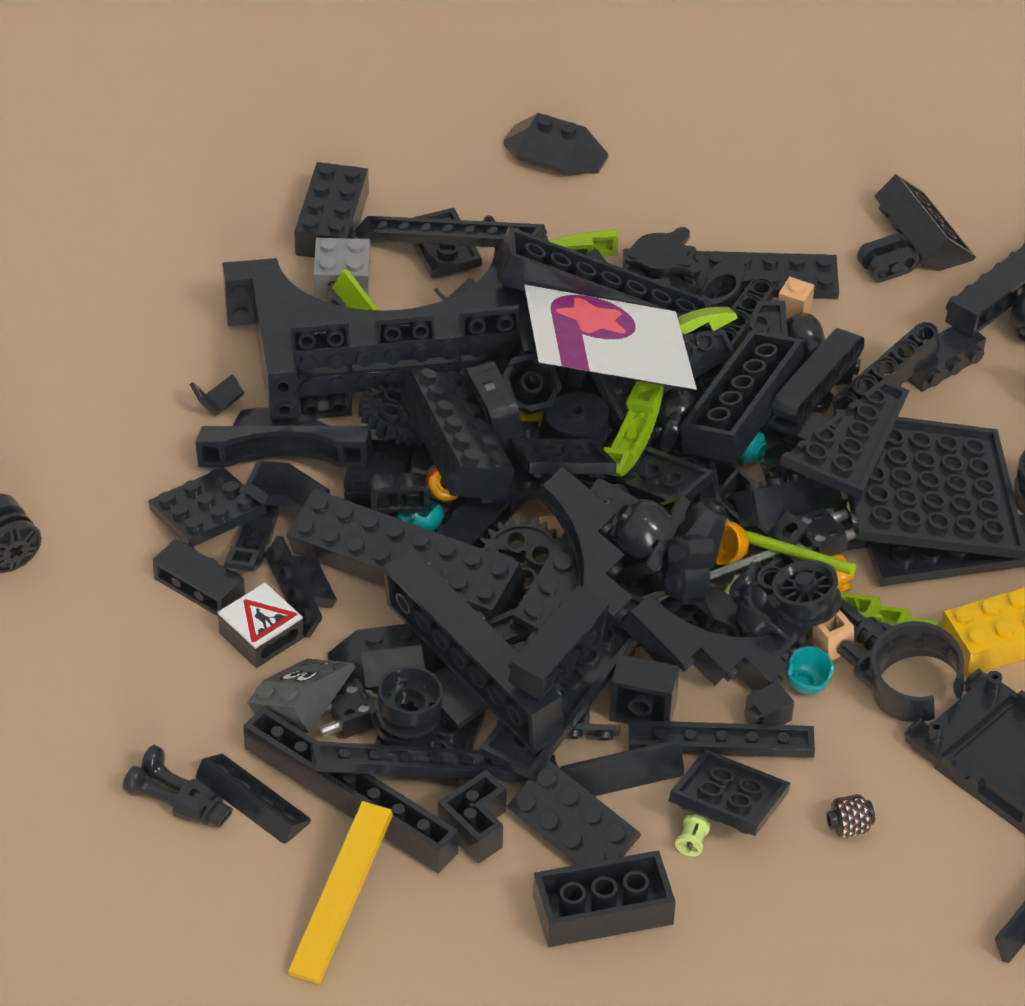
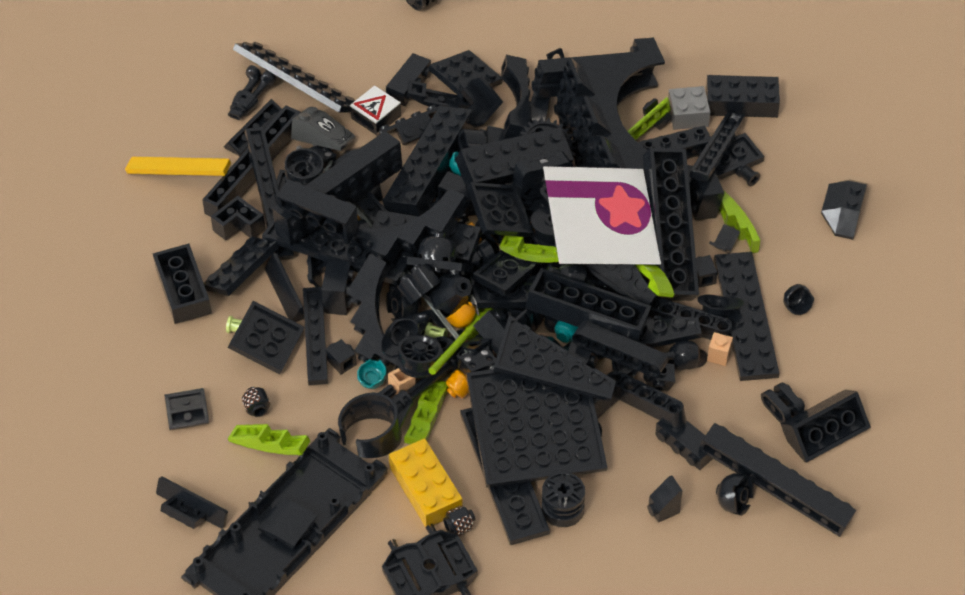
camera: 85 degrees right, 5 degrees up
black tile [623,227,701,278] -> none
none -> black slope [164,388,209,430]
none -> lime slope [228,424,310,455]
none -> black plate [233,42,356,113]
none -> black brick [638,125,711,159]
none -> black hair [783,284,814,315]

